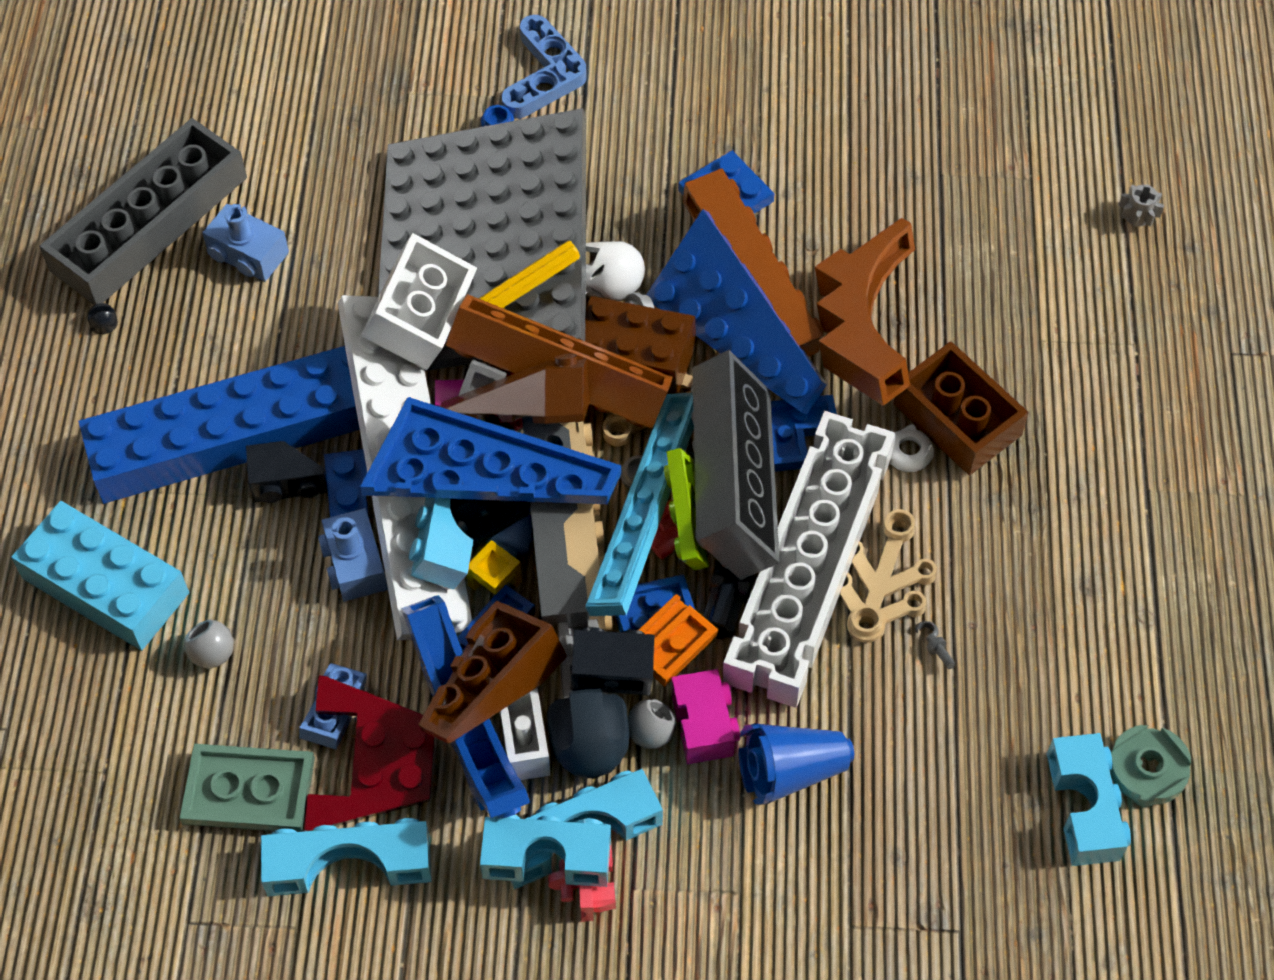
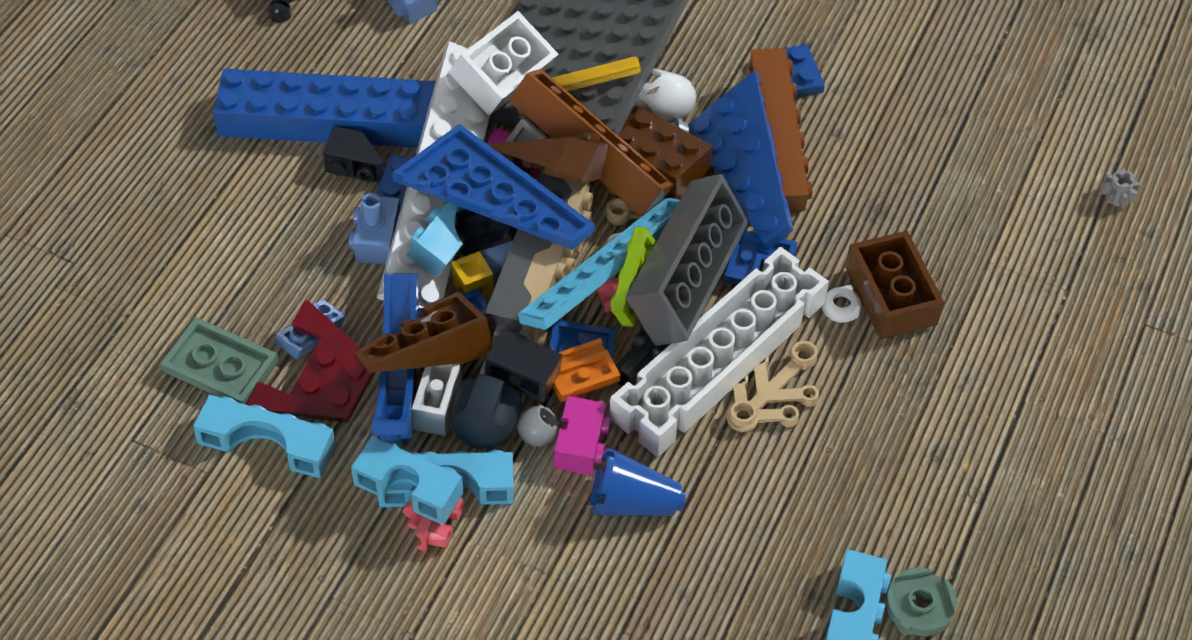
camera: 20 degrees right, 5 degrees down
medium azure brick [11,500,189,651] -> none
light grey piece [184,619,234,669] -> none
dark orange arch [815,218,915,406] -> none
dark grey hand [915,621,956,669] -> none

